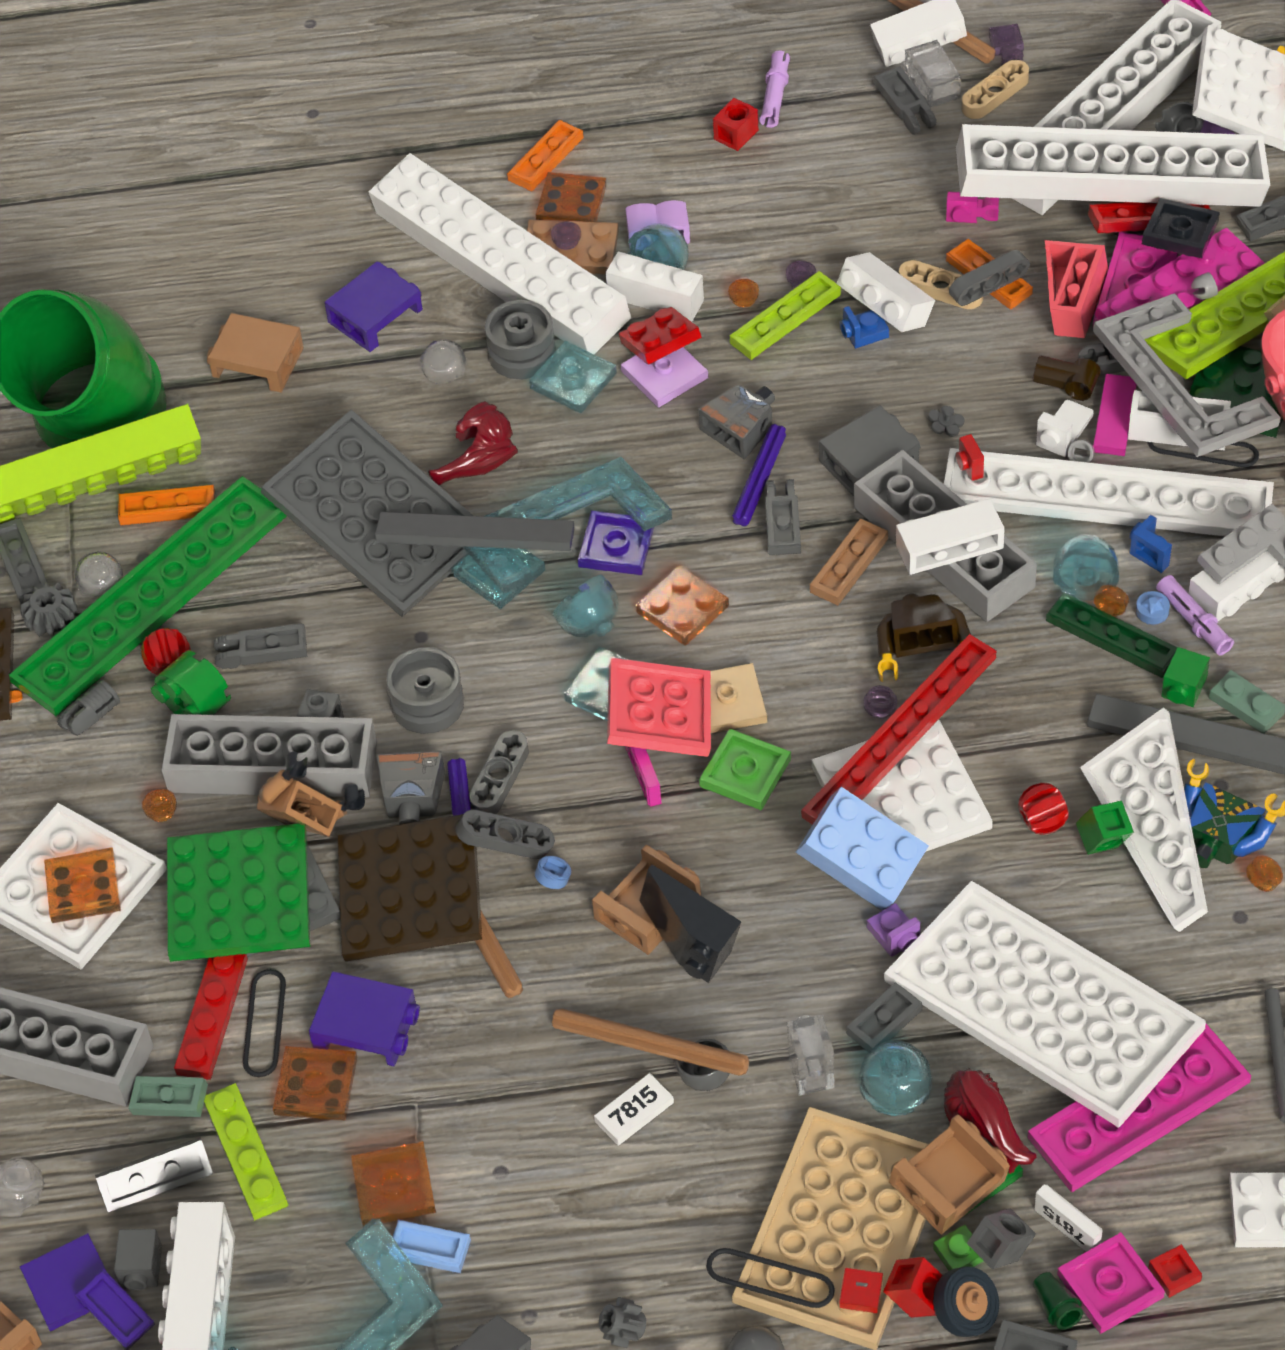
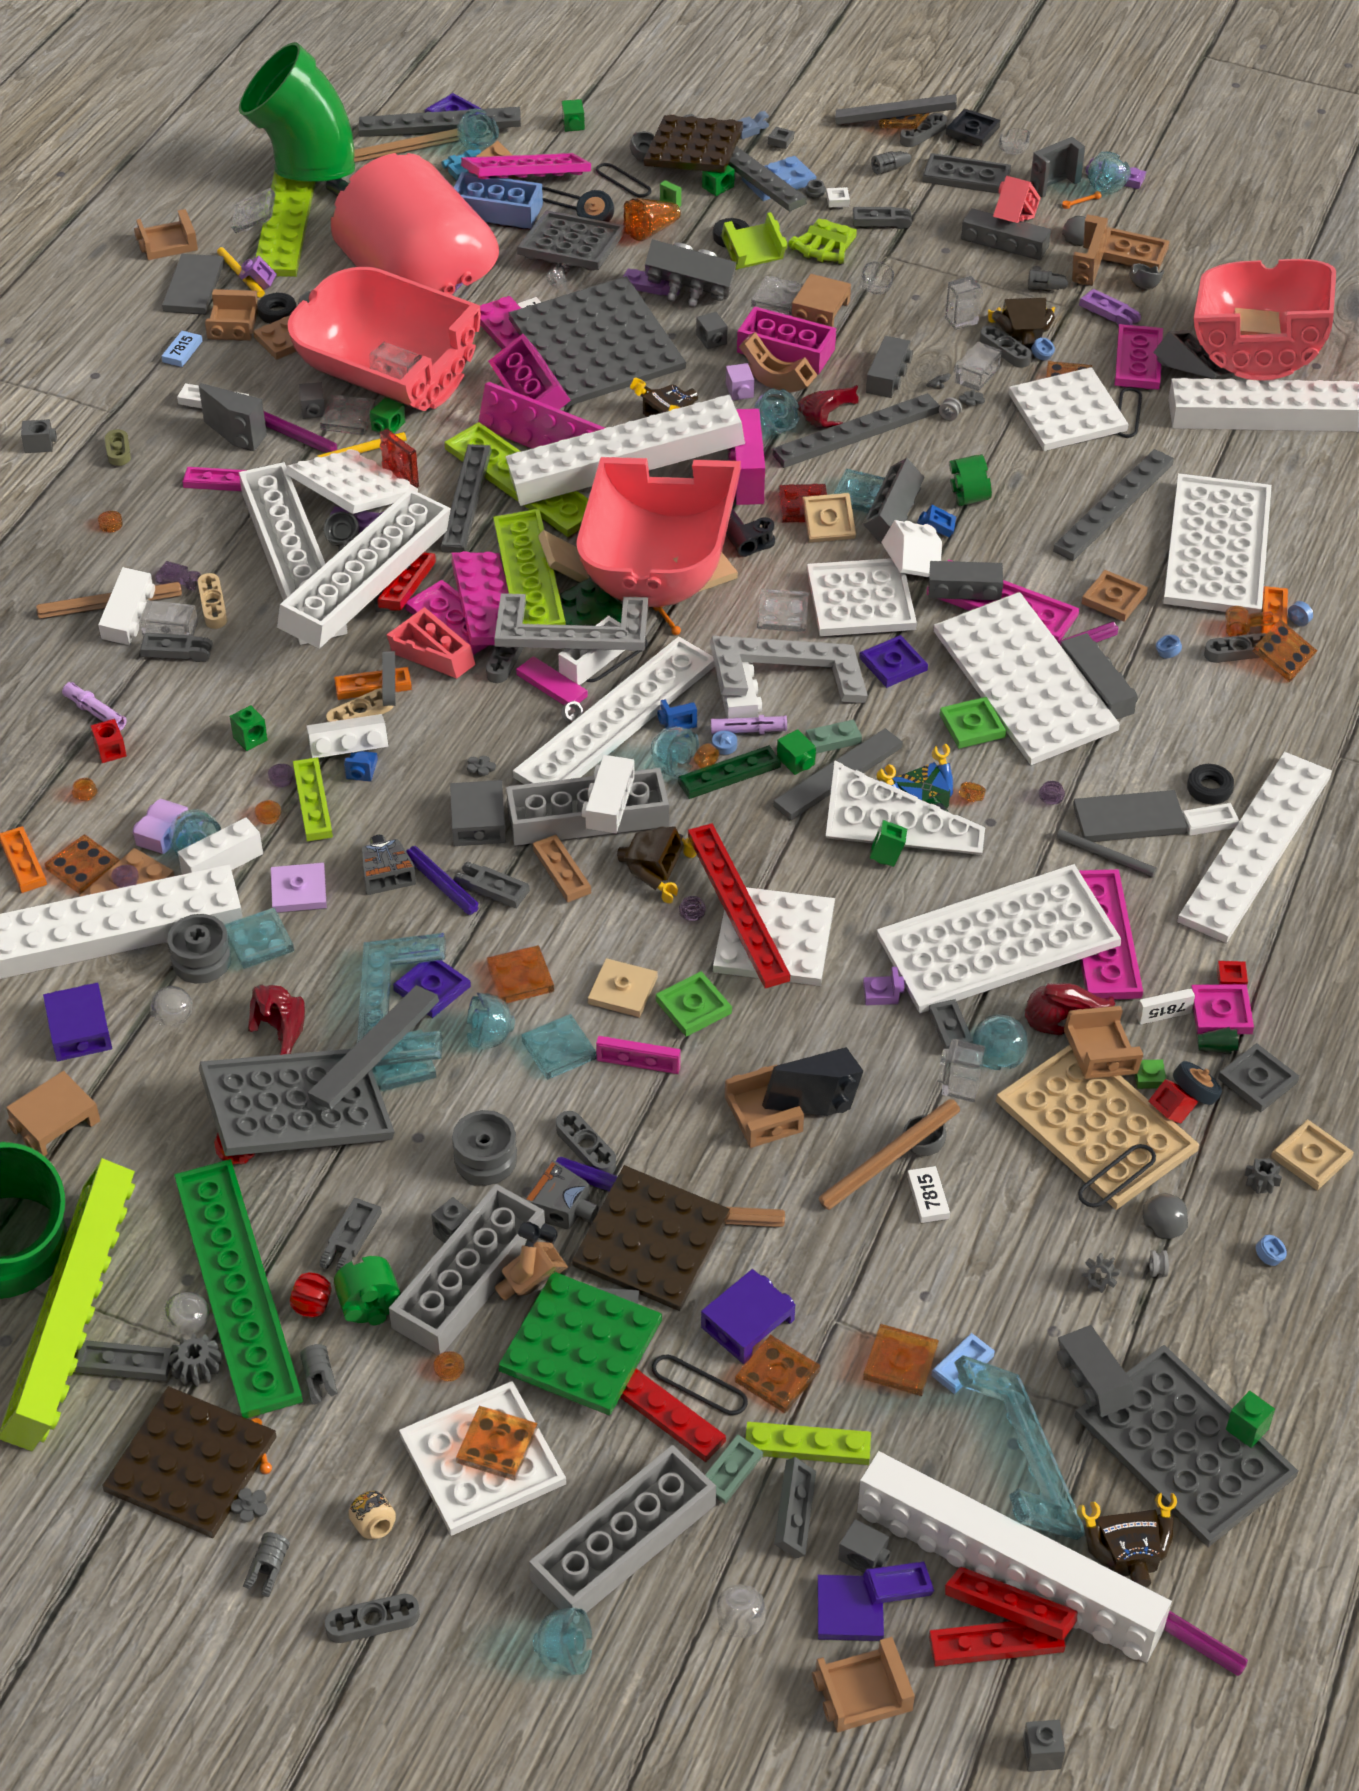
camera: 65 degrees left, 5 degrees down
orange tile [118,485,215,525] -> none
dark grey beam [455,810,555,859] -> none
medium blue tile [535,856,571,889] -> none
coral plate [607,658,711,757] -> none
red plate [618,307,702,365] -> none
light blue brick [796,787,929,911] -> none
red tile [839,1268,883,1313] -> none
dark pink plate [946,192,999,223] -> none
red plate [956,434,984,481] -> none
dark grey brick [967,1208,1036,1269] -> none
red piece [1018,783,1069,835] -> none
dark brown piece [1033,355,1101,401] -> none
white bracket [1036,400,1093,457] -> none
black plate [1142,198,1220,258] -> none
light grey hinge [1191,272,1218,300] -> none
none -> clear orange plate [72,778,98,801]
none -> green brick [229,705,268,752]

